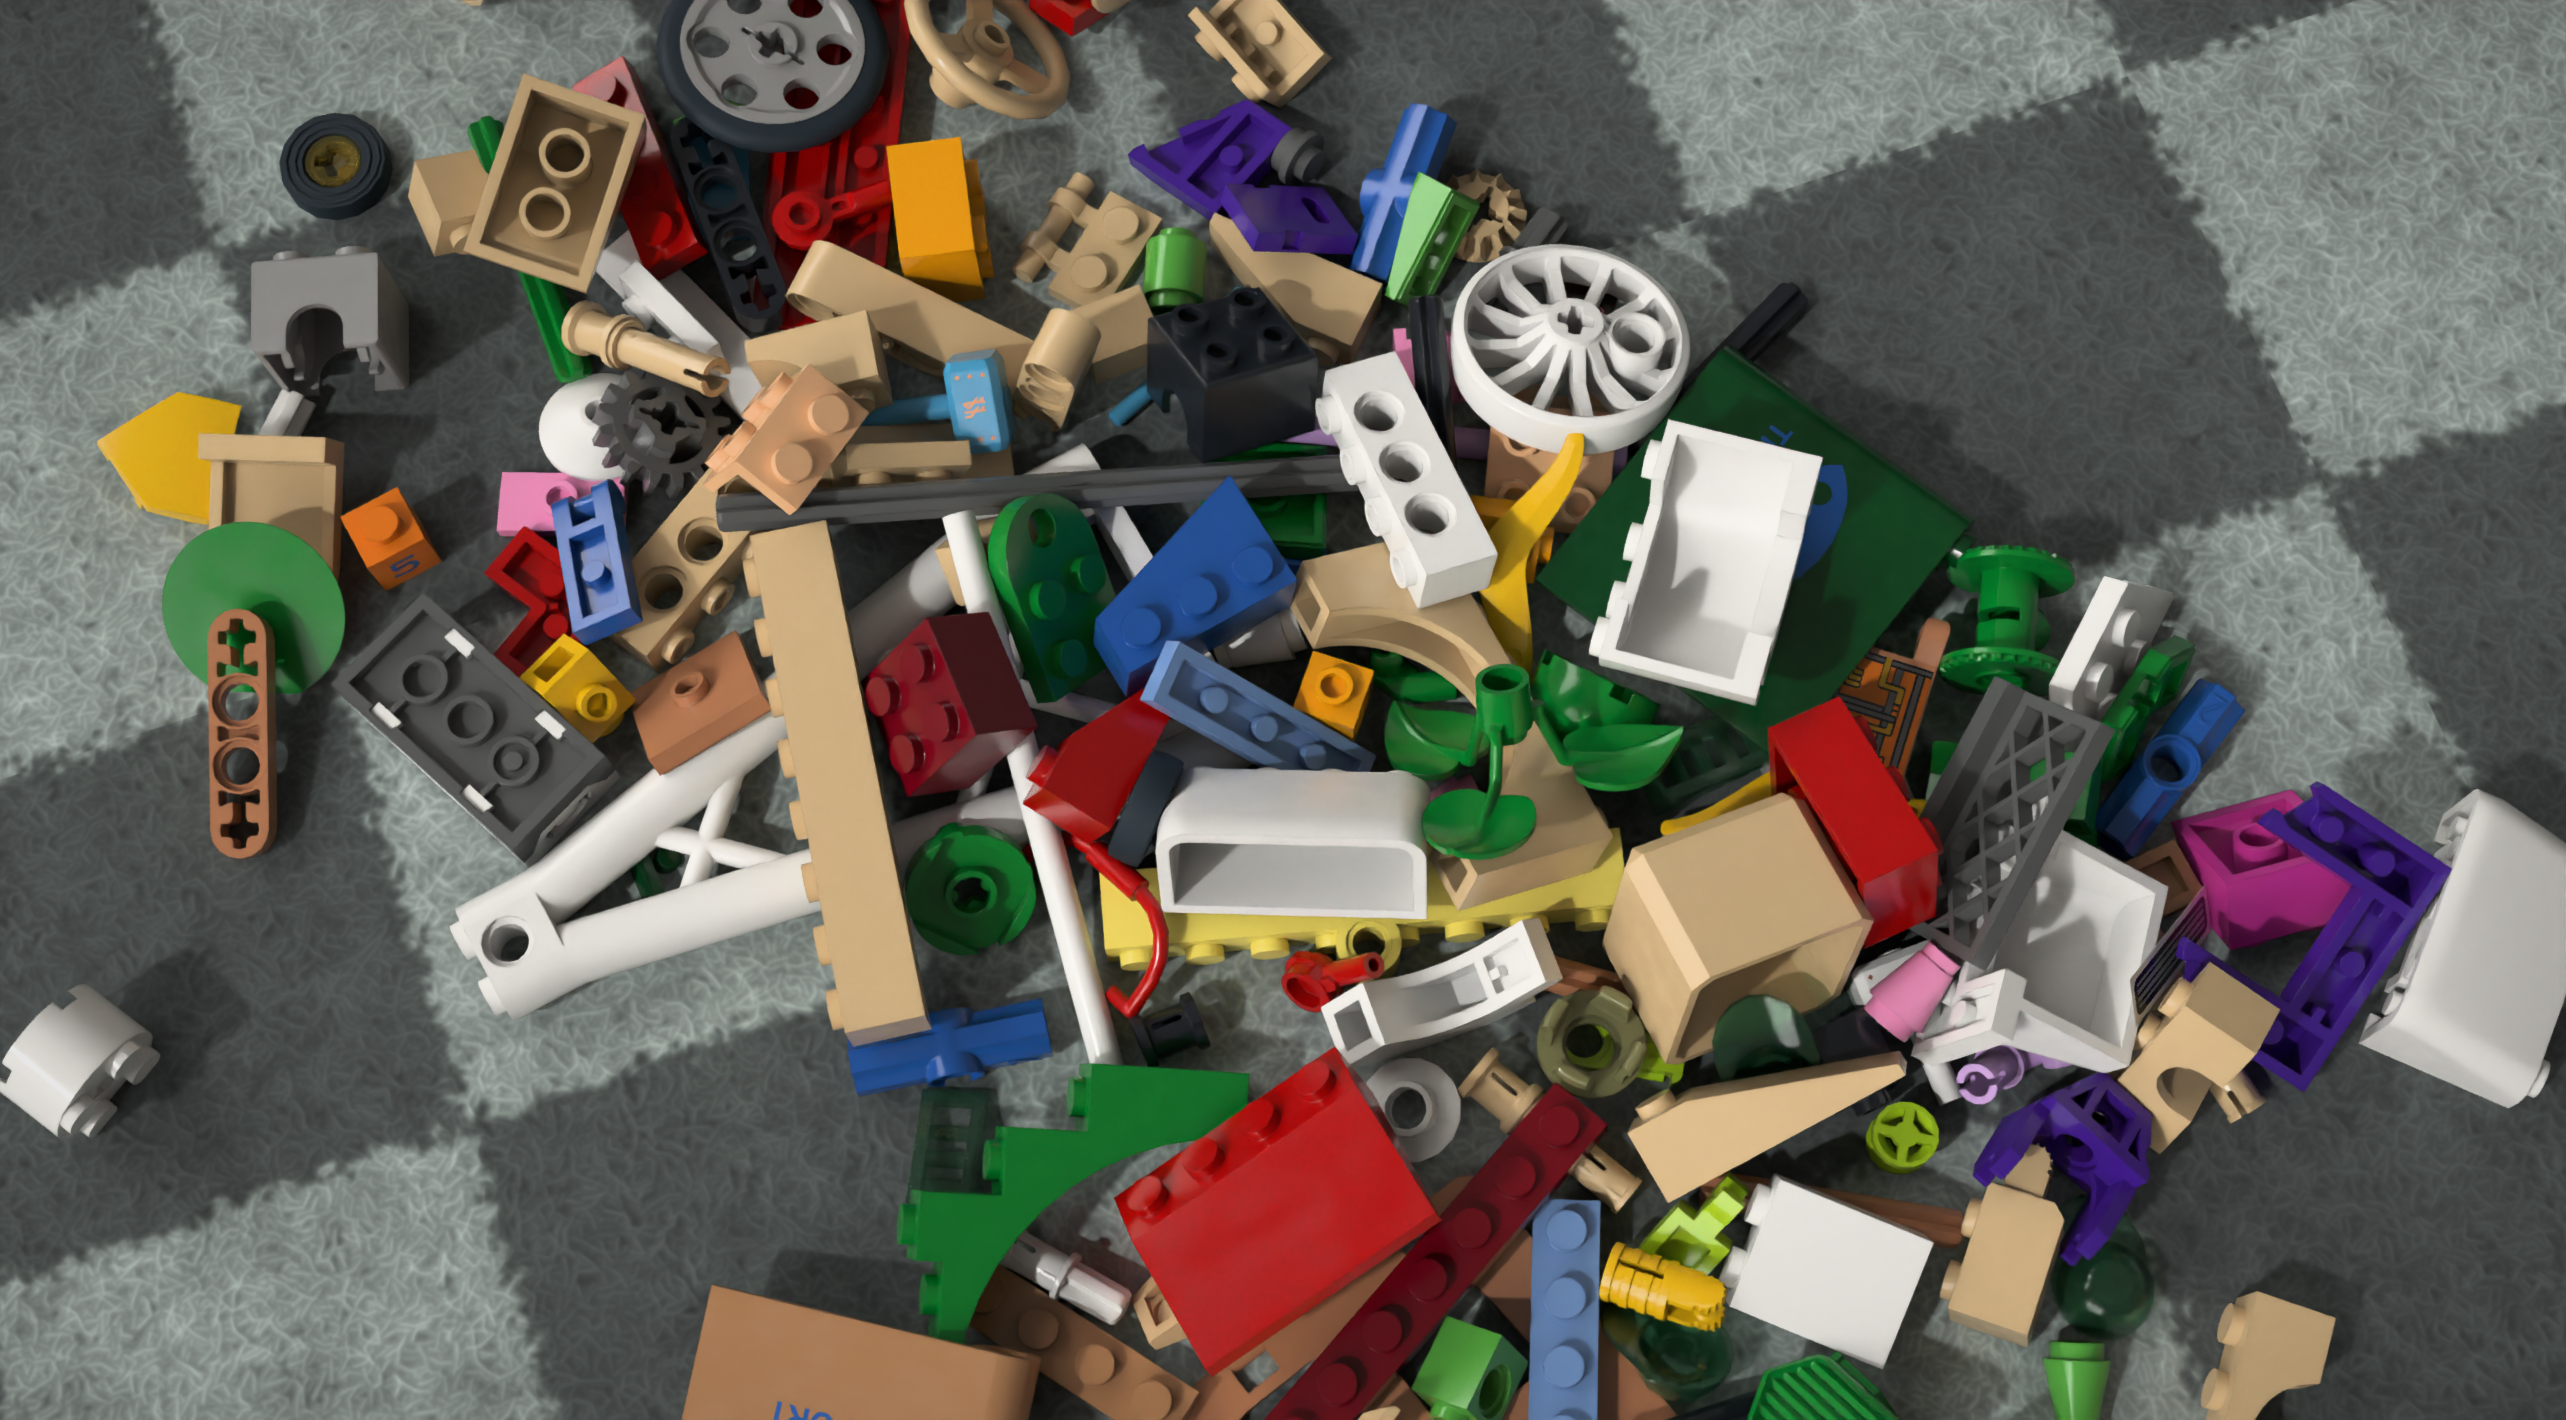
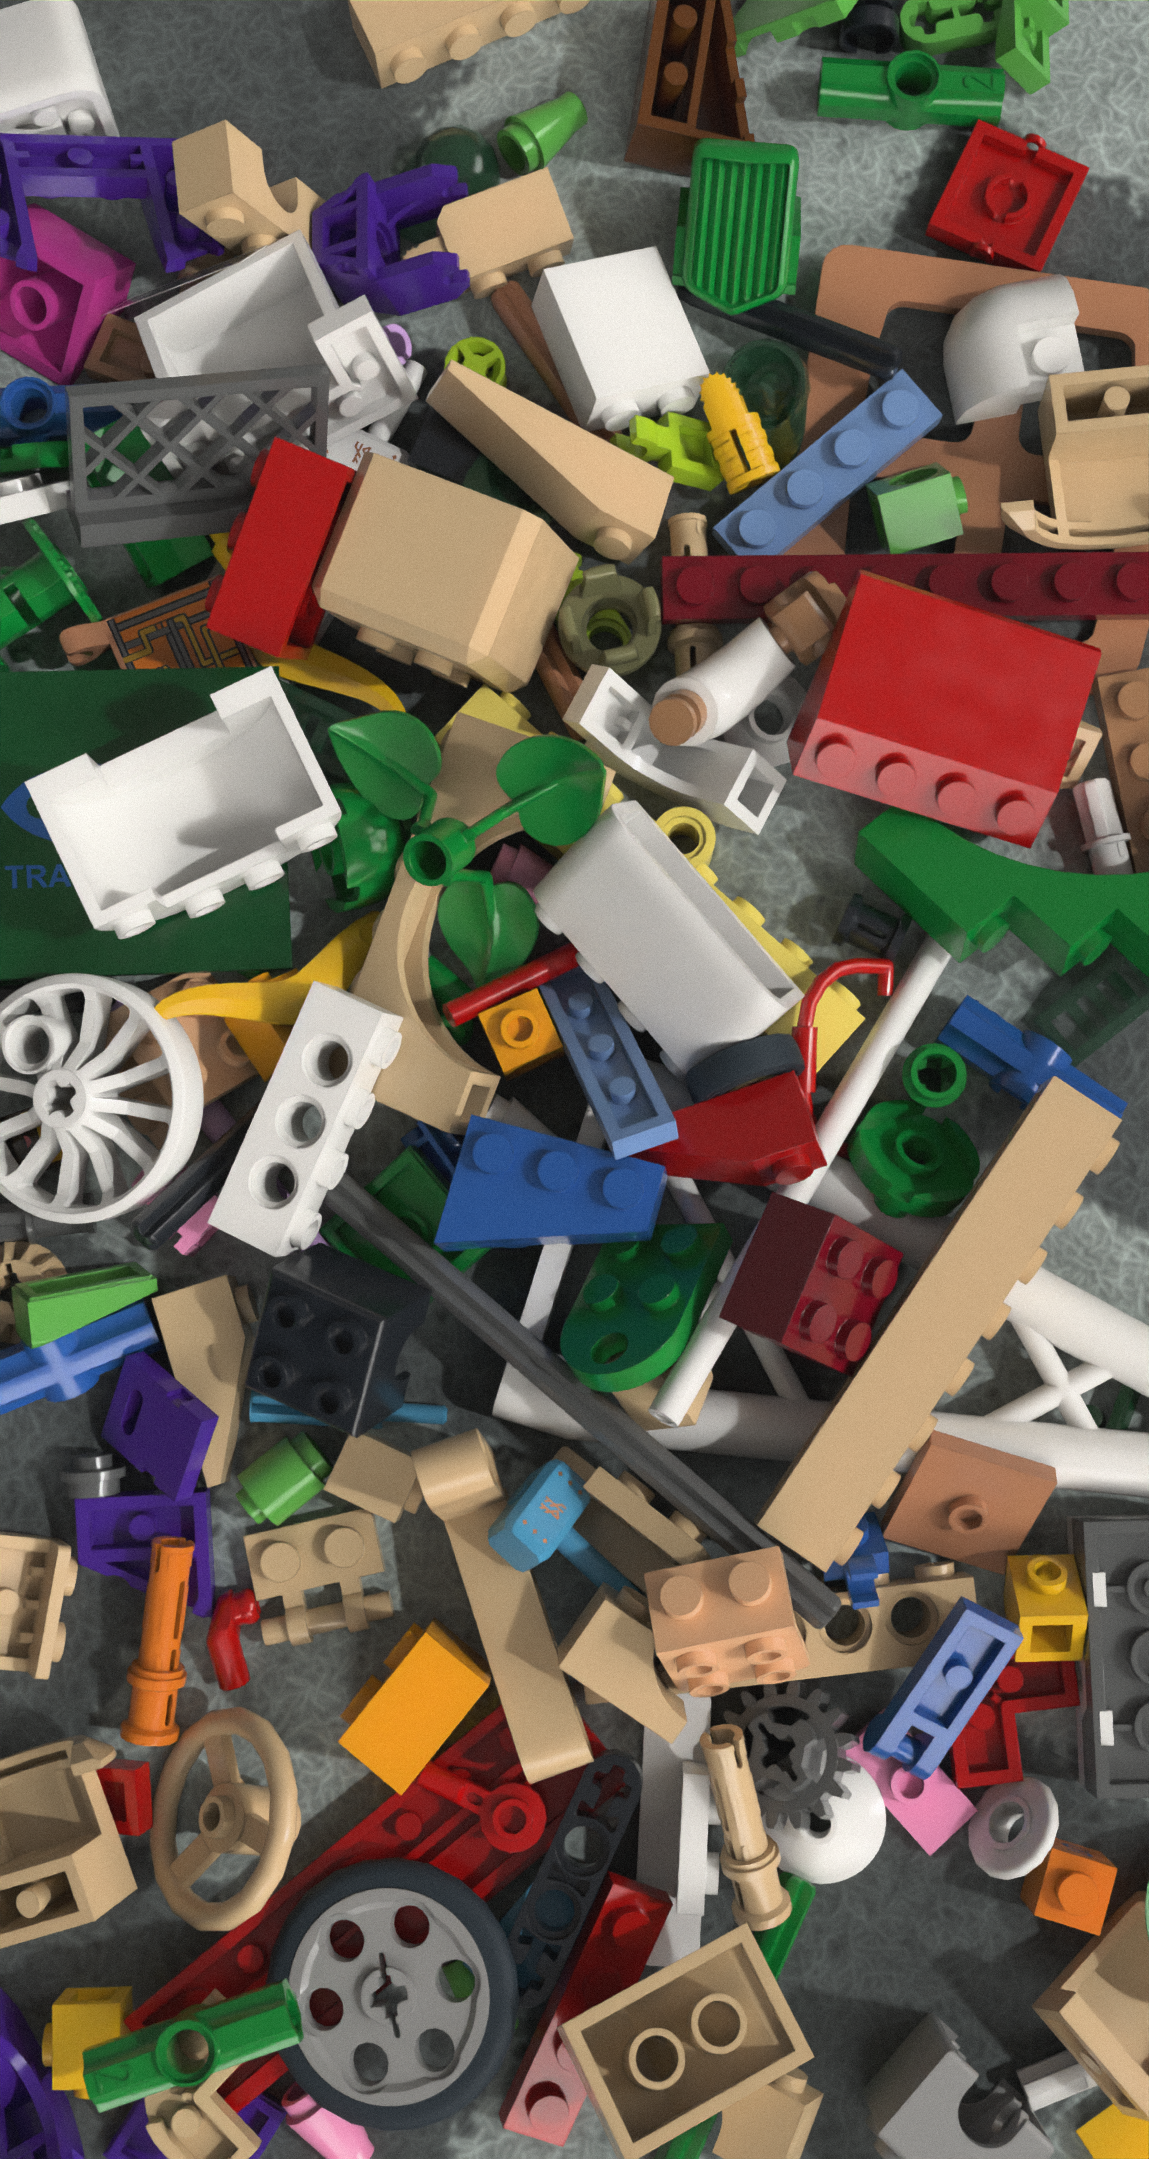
camera: 130 degrees left, 10 degrees up
red plate [1281,951,1384,1013] -> none
bright pink cone [1863,941,1961,1042] -> none
none -> orange pin [119,1536,195,1746]
none -> red arm [206,1588,261,1691]
none -> red bar [442,942,580,1028]
none -> piece [649,571,847,746]
none -> blue plate [820,1512,889,1610]
none -> green cone [902,1043,967,1108]
none -> white piece [968,1775,1059,1880]

